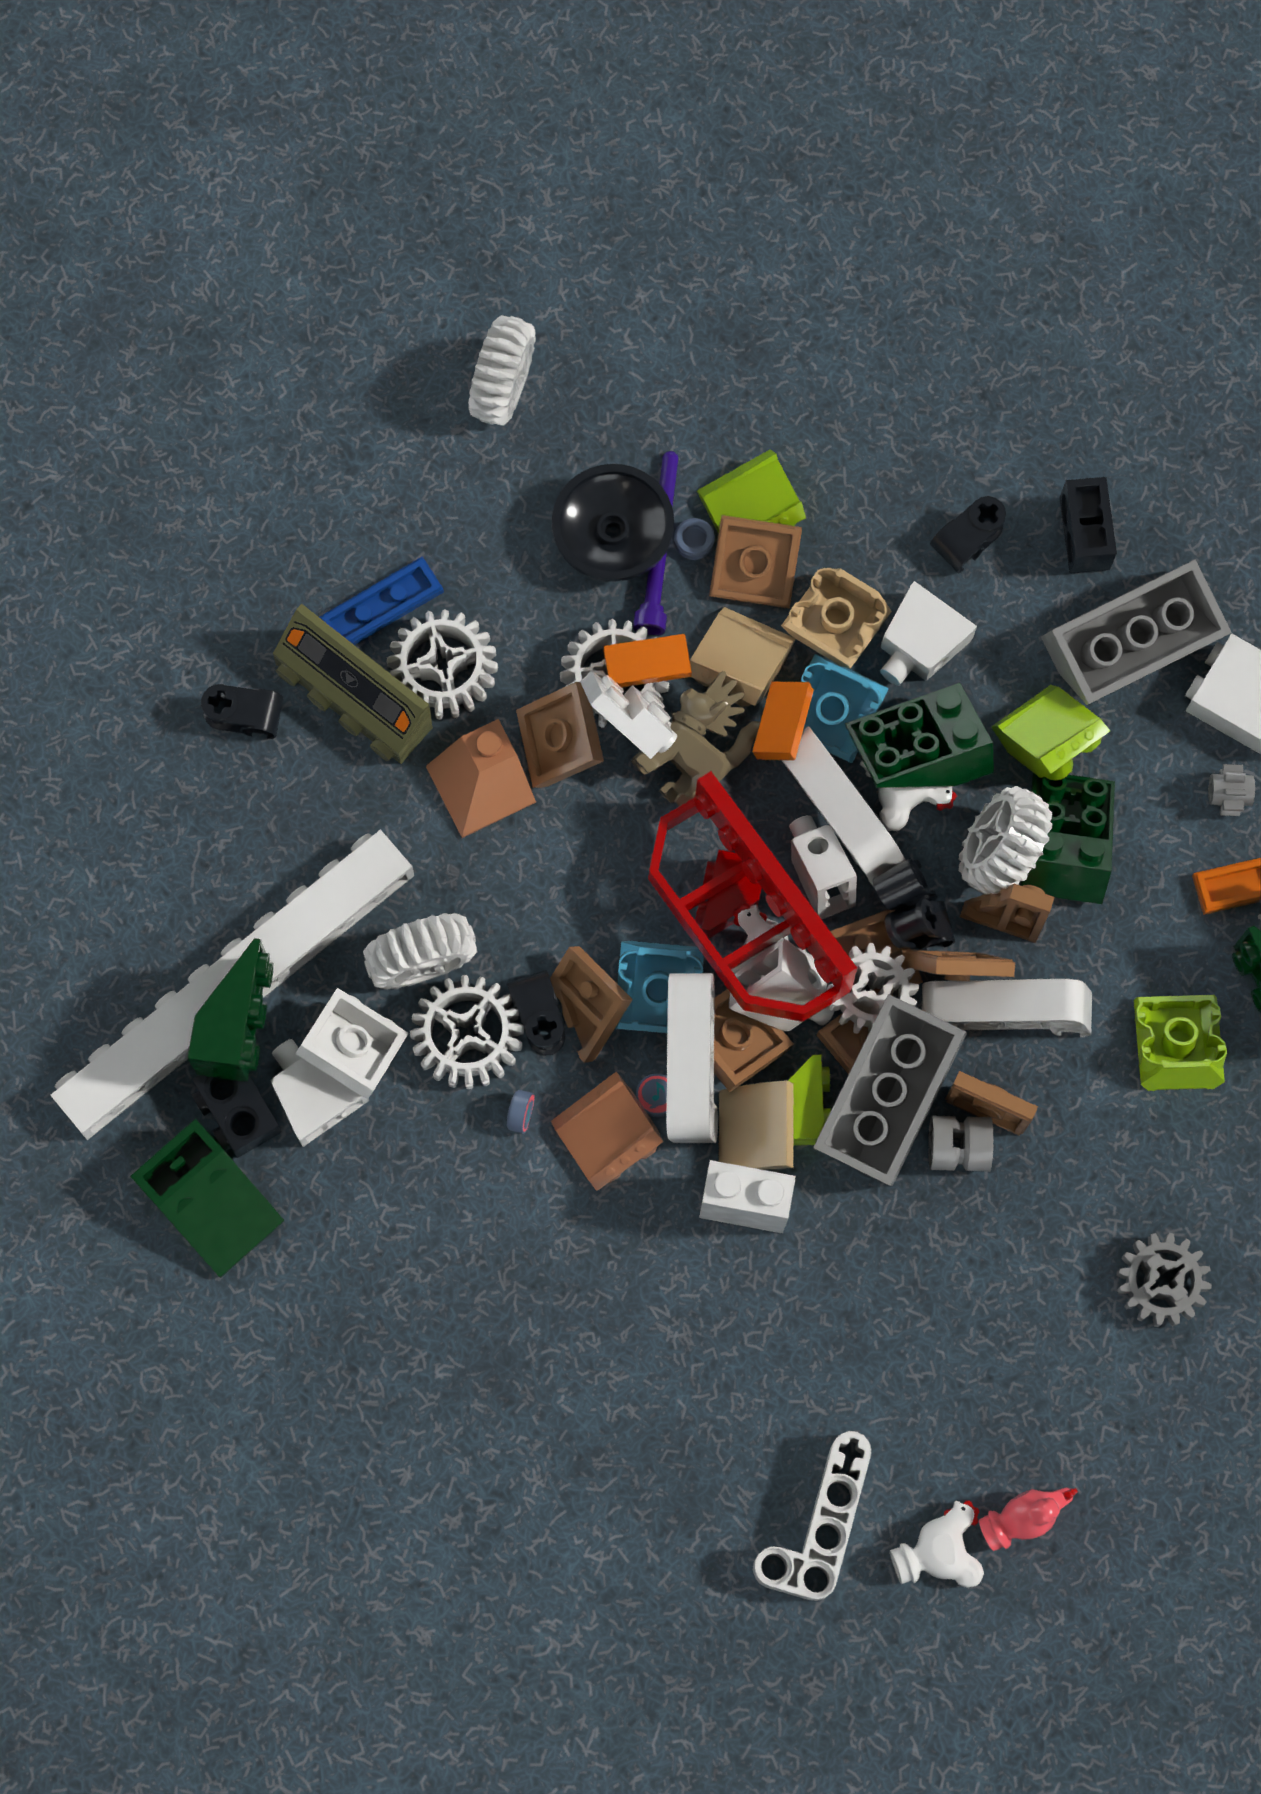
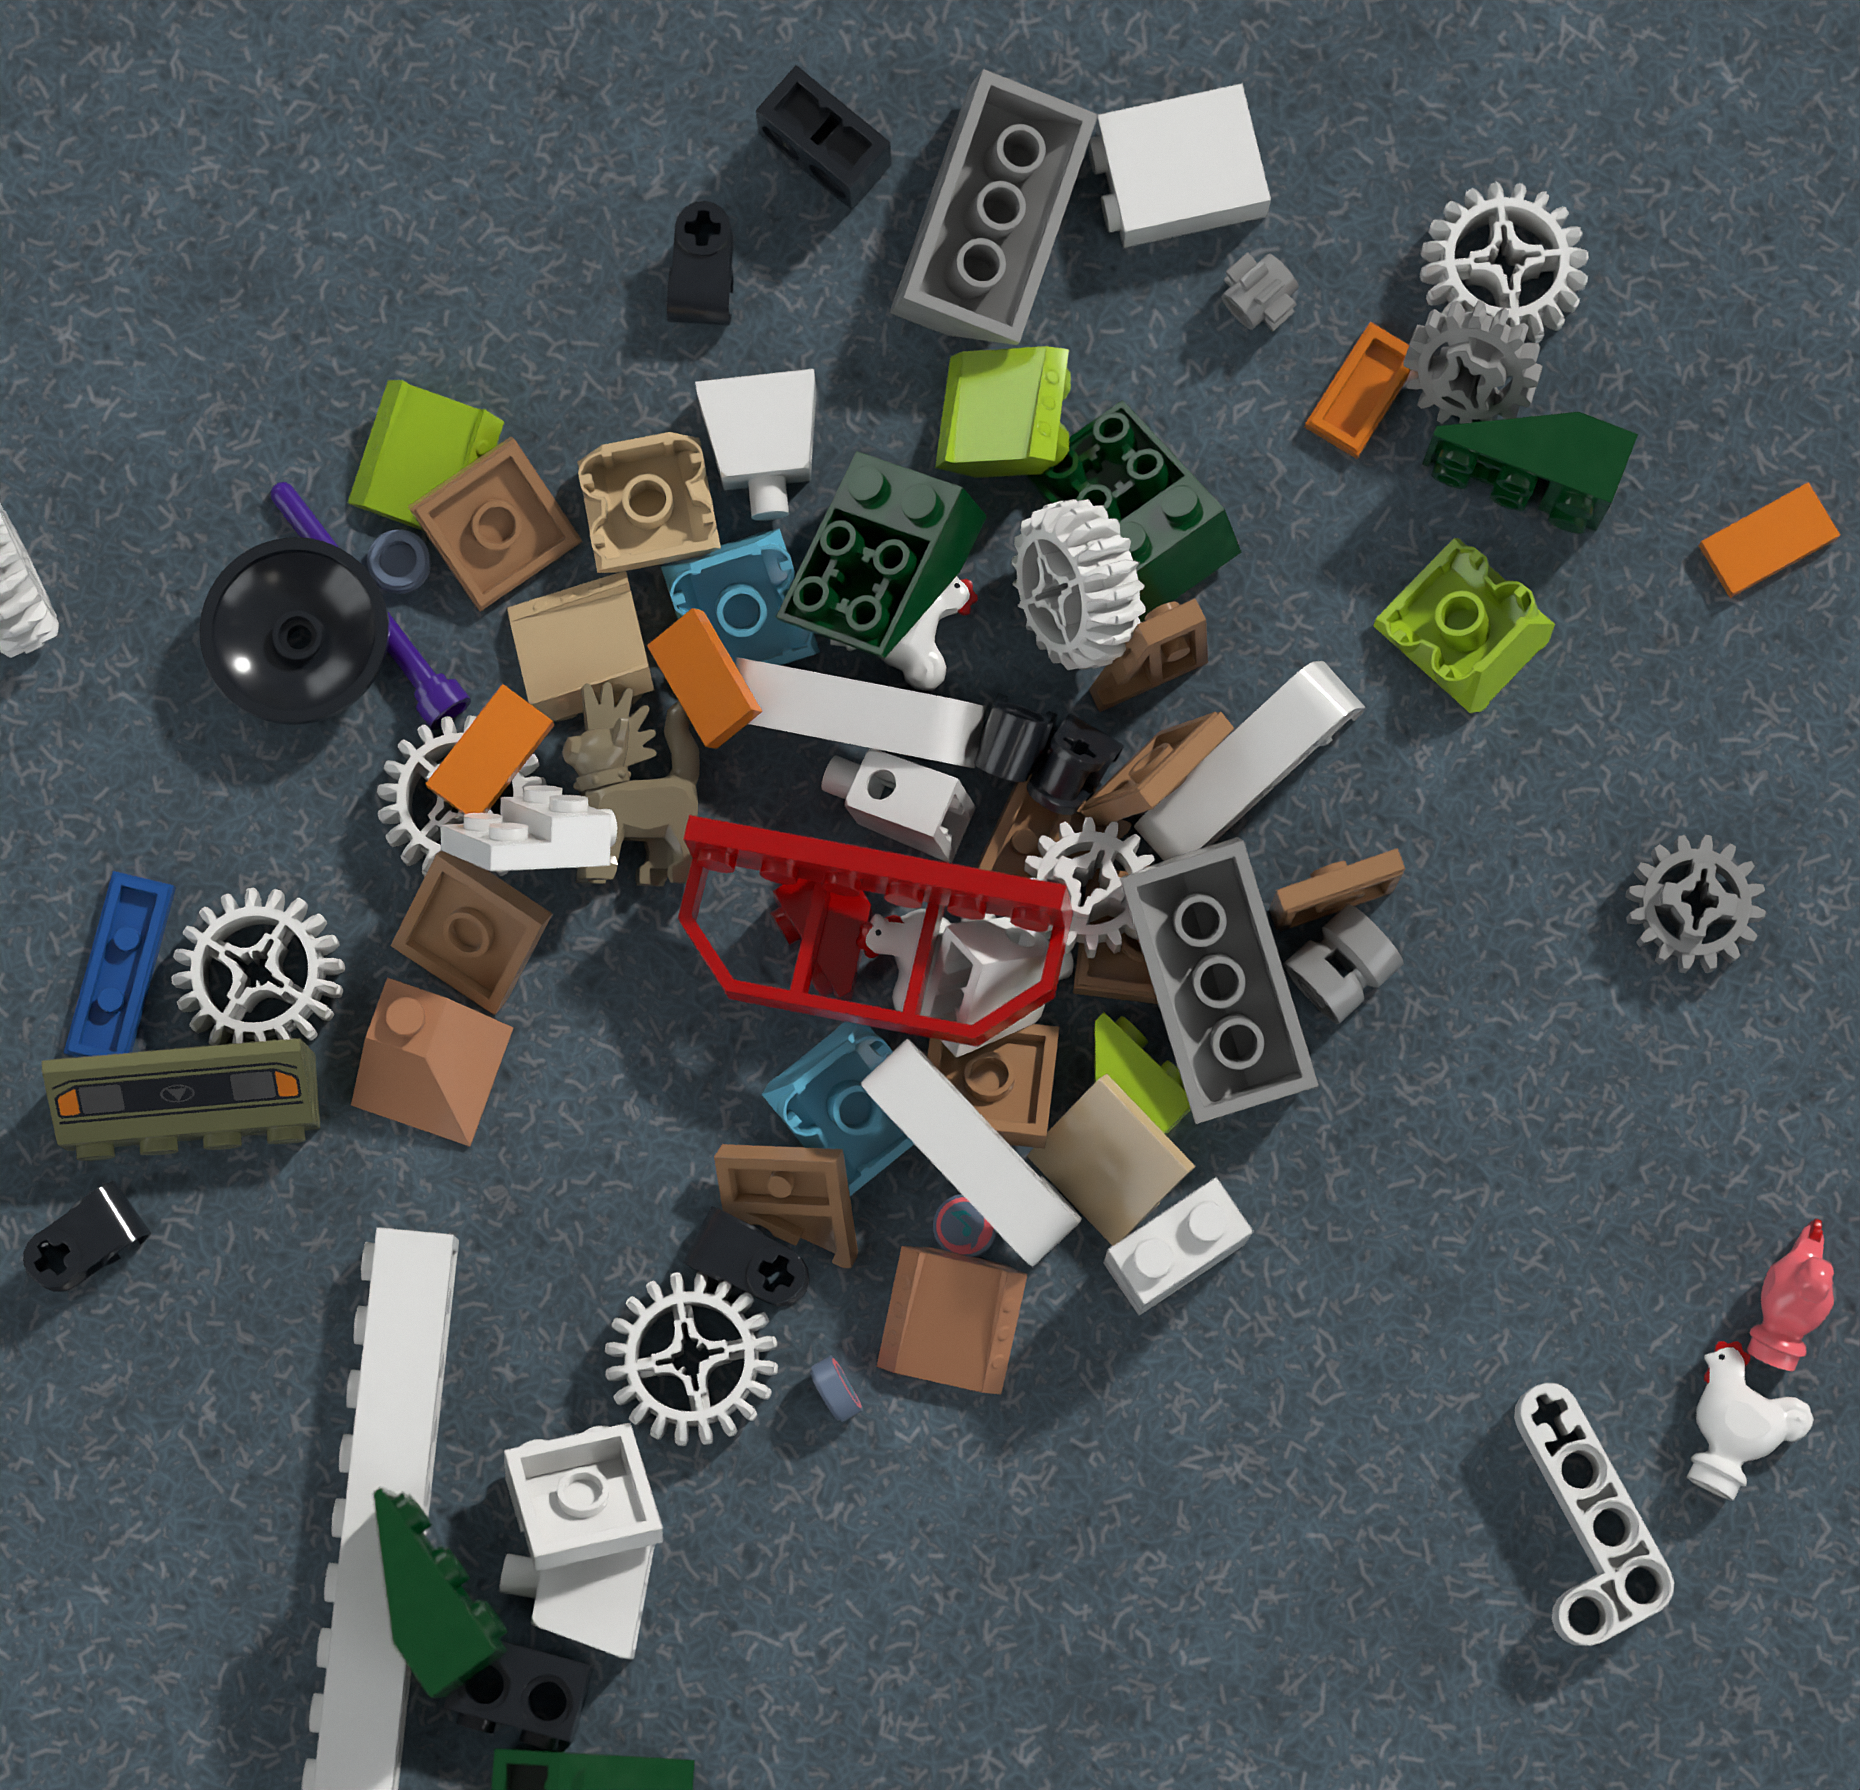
camera: 40 degrees left, 5 degrees up
white gear [363,913,477,990] -> none

